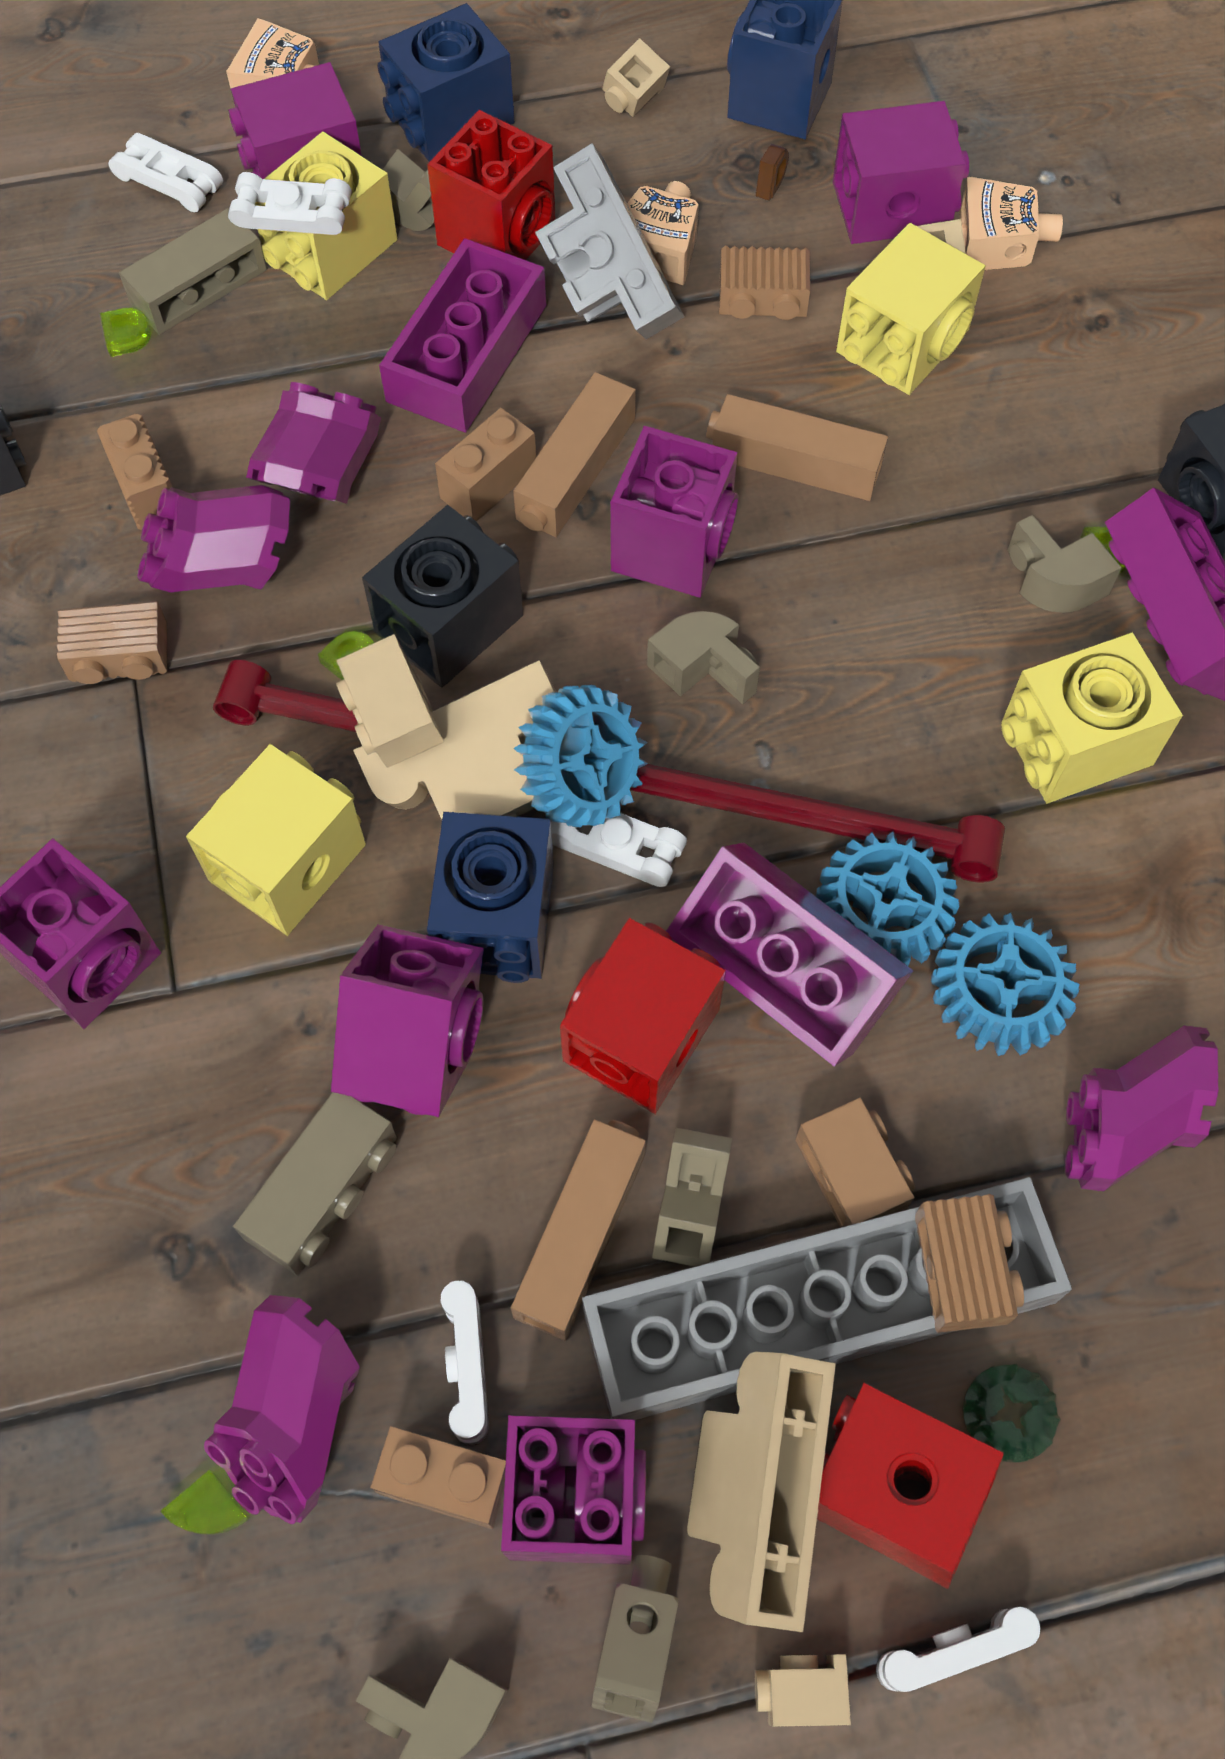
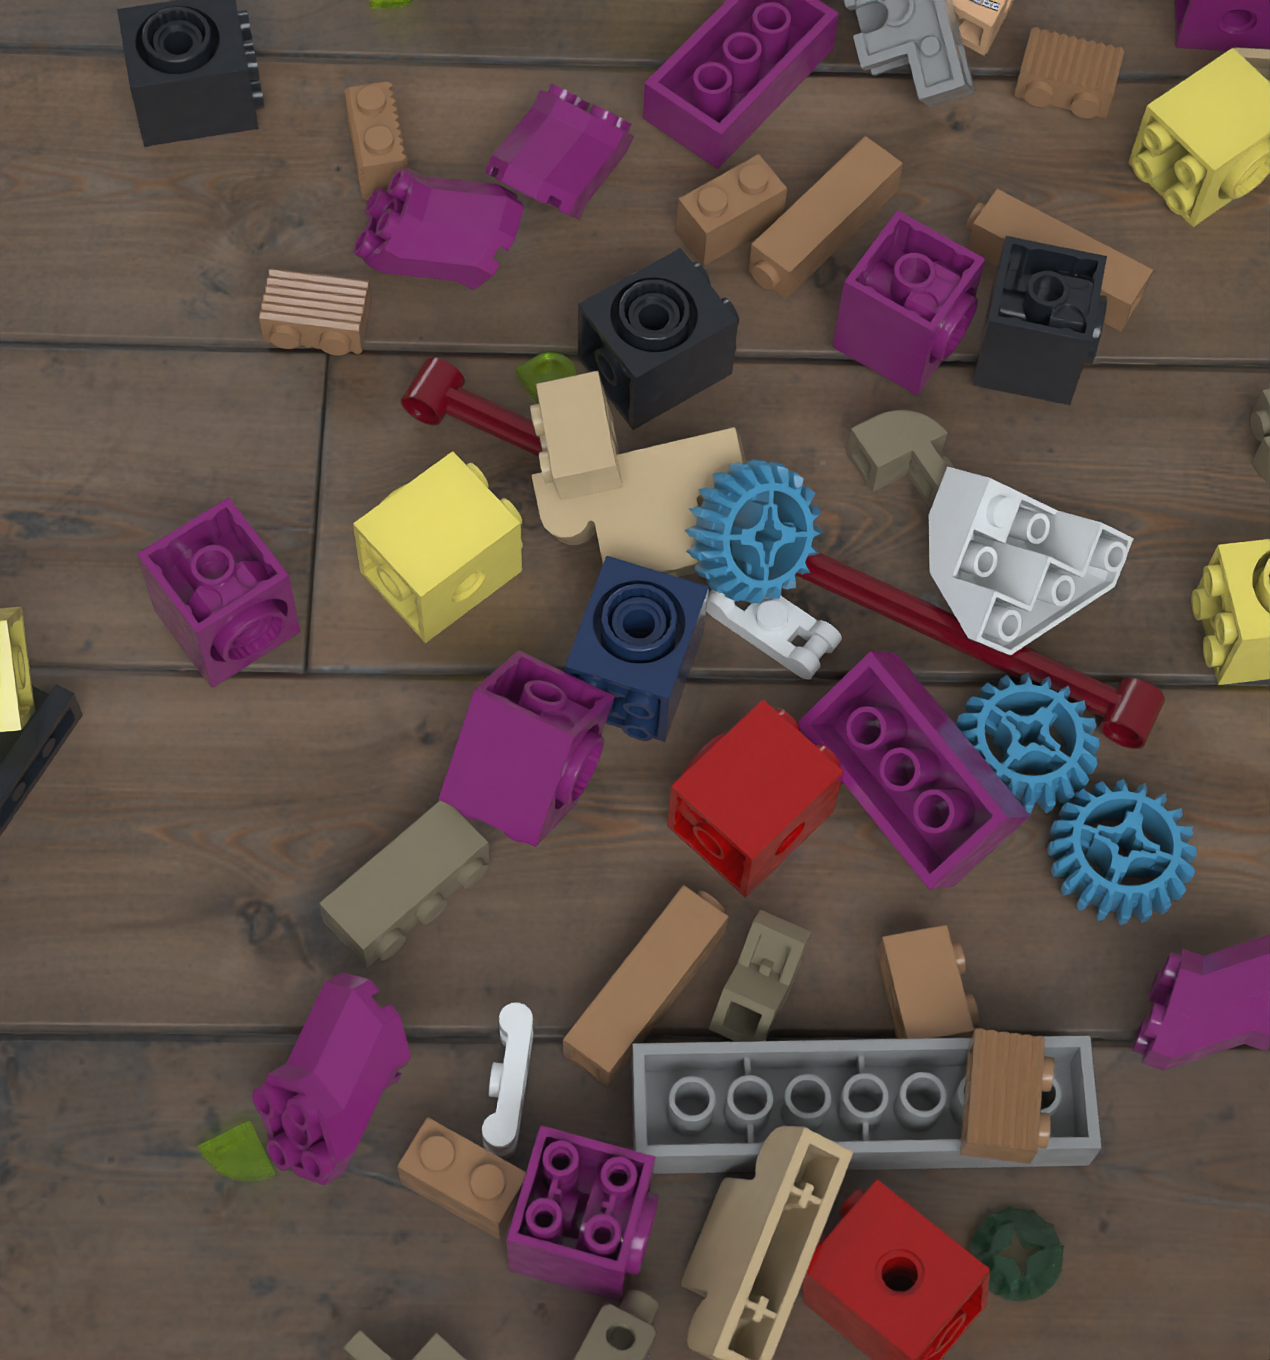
camera: 10 degrees right, 0 degrees up
none -> white brick [929,467,1134,655]
none -> black brick [972,236,1107,405]

